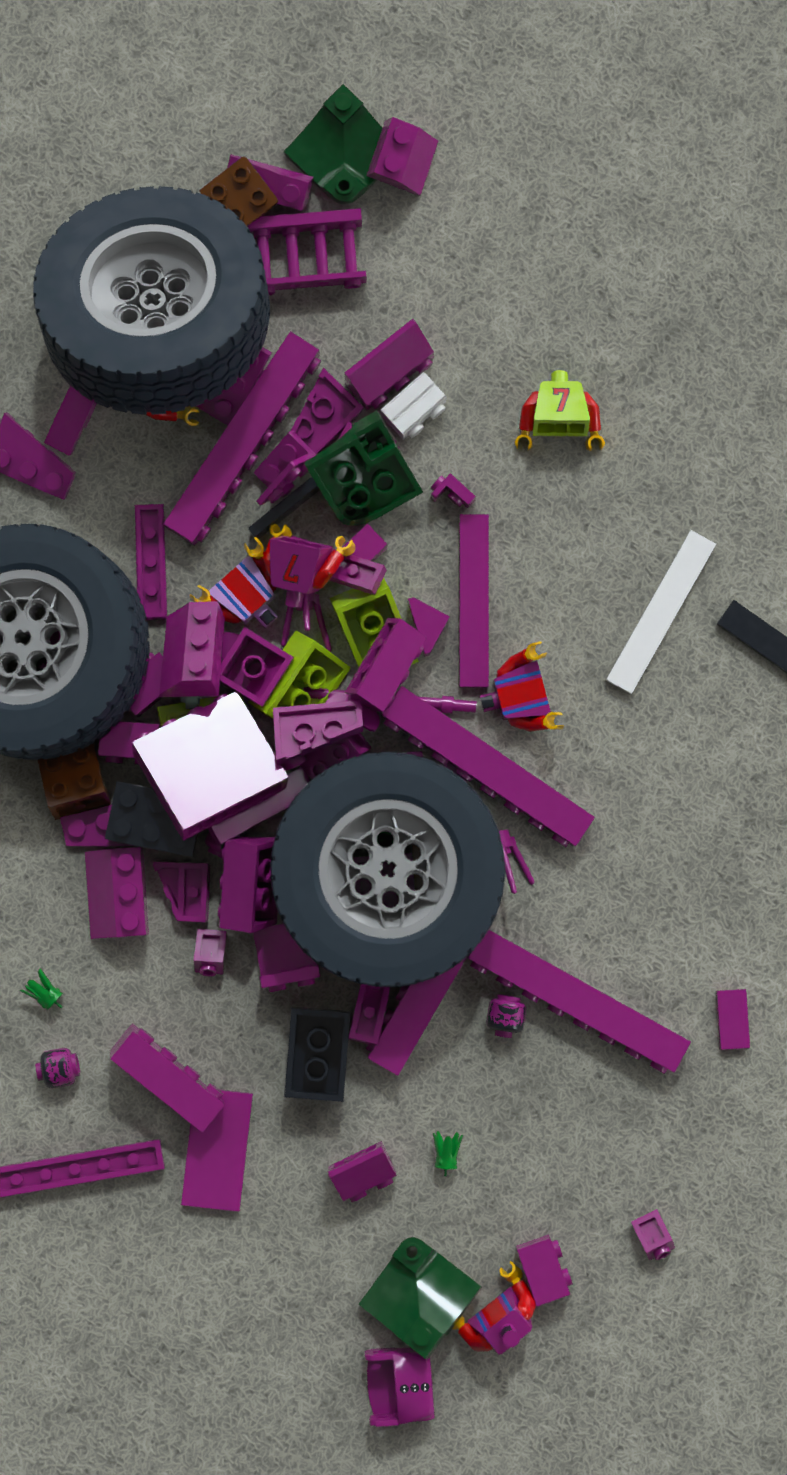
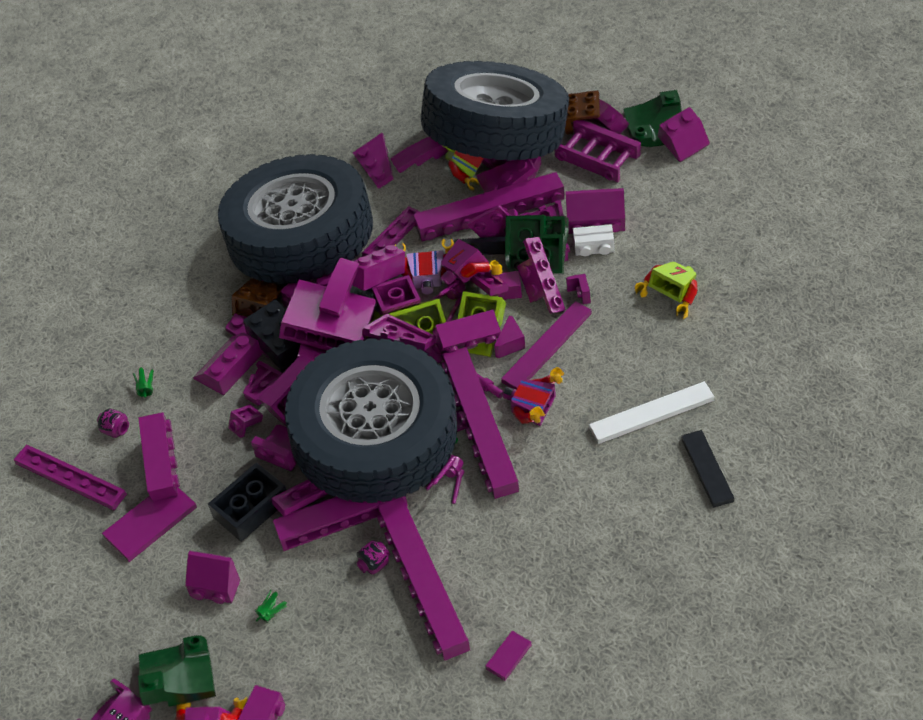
camera: 50 degrees right, 35 degrees down
none -> magenta slope [319,258,360,317]
none -> magenta bracket [517,237,565,314]

